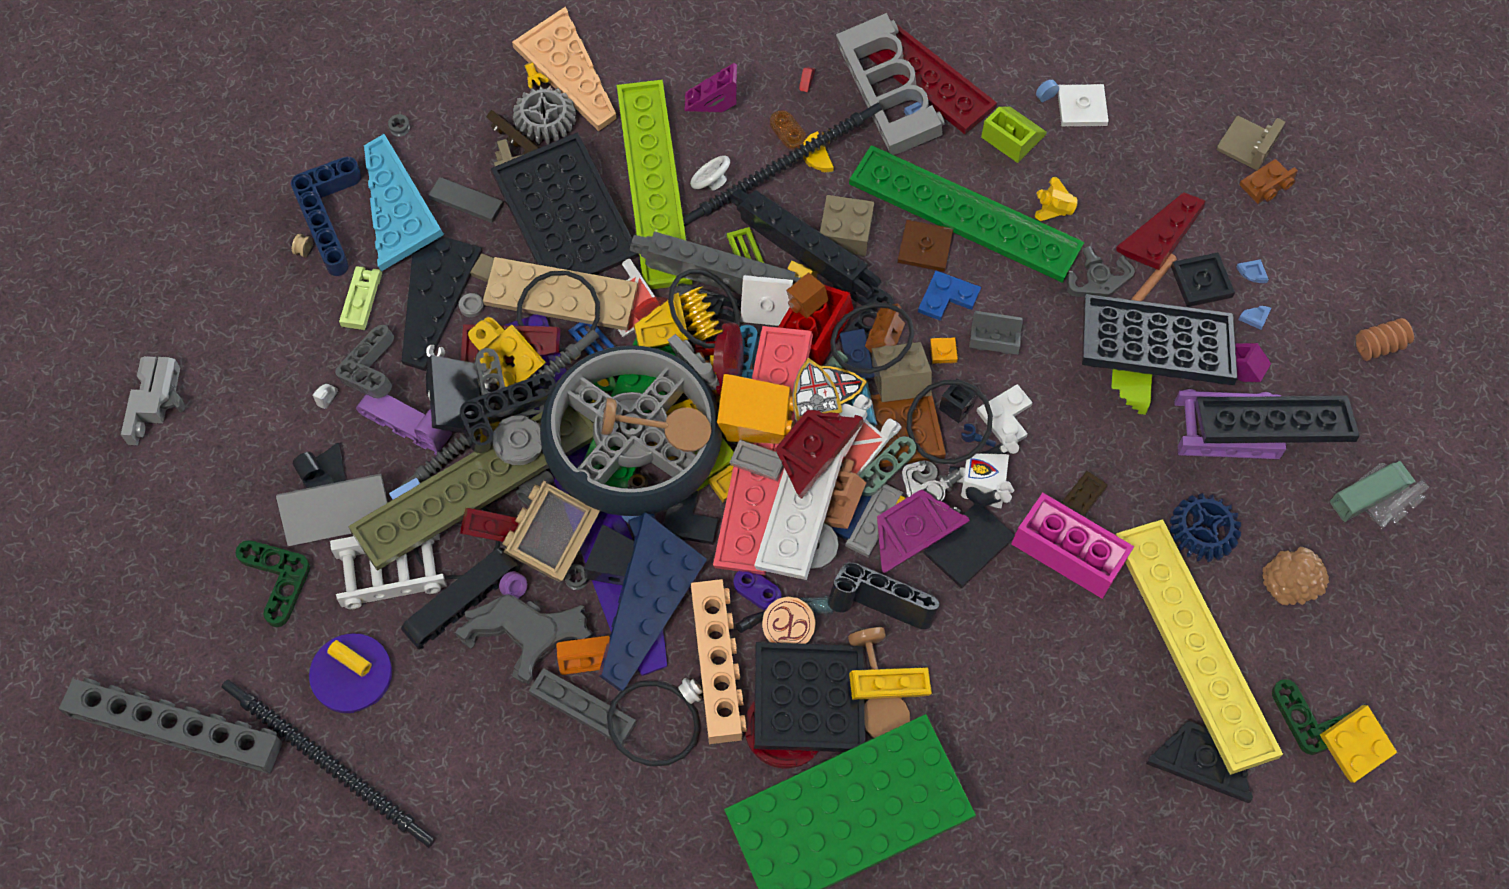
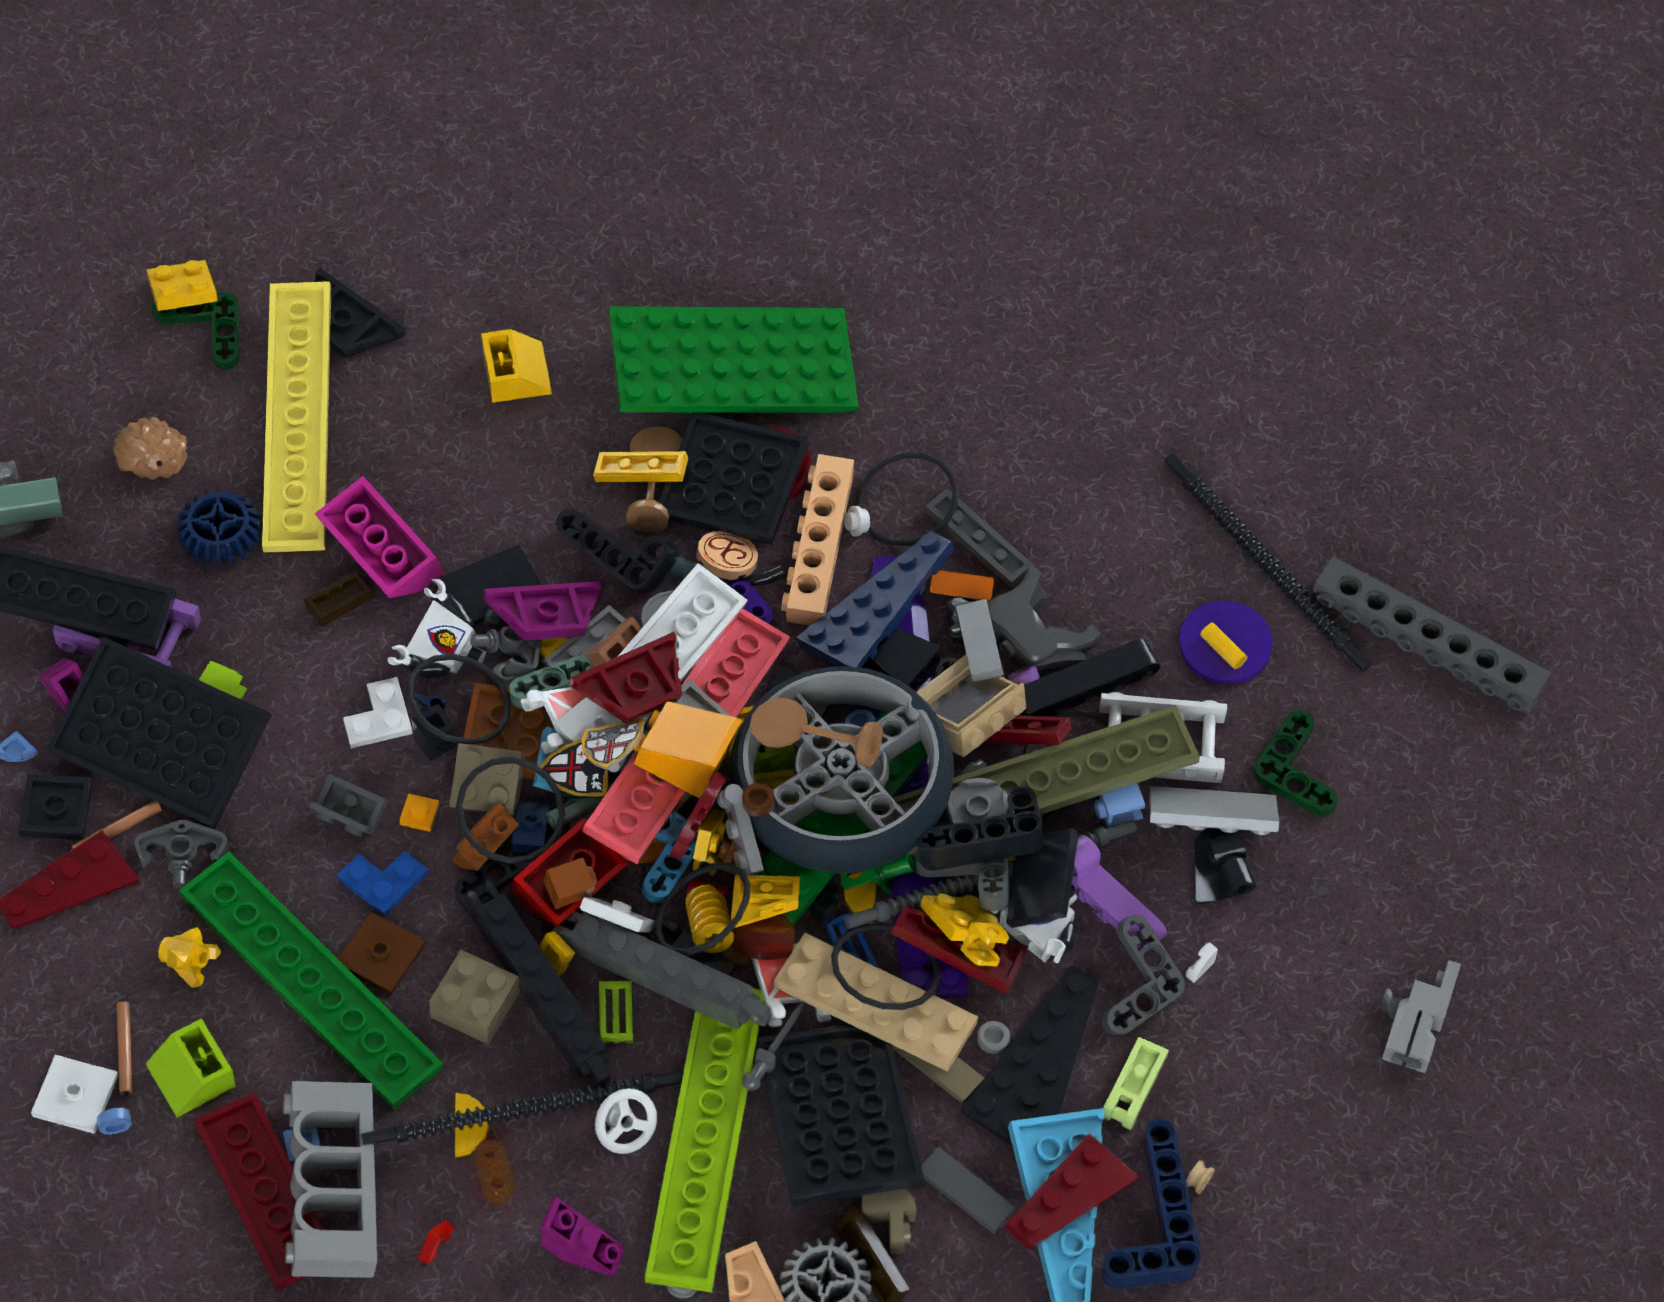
camera: 165 degrees left, 5 degrees down
none -> nougat piece [116,1002,133,1095]
none -> yellow slope [481,329,552,403]
none -> reddish brown tile [742,783,775,817]
none -> dark grey sword [742,1001,805,1091]
none -> light grey tile [956,599,1004,683]
none -> dark red wing [1004,1133,1140,1250]

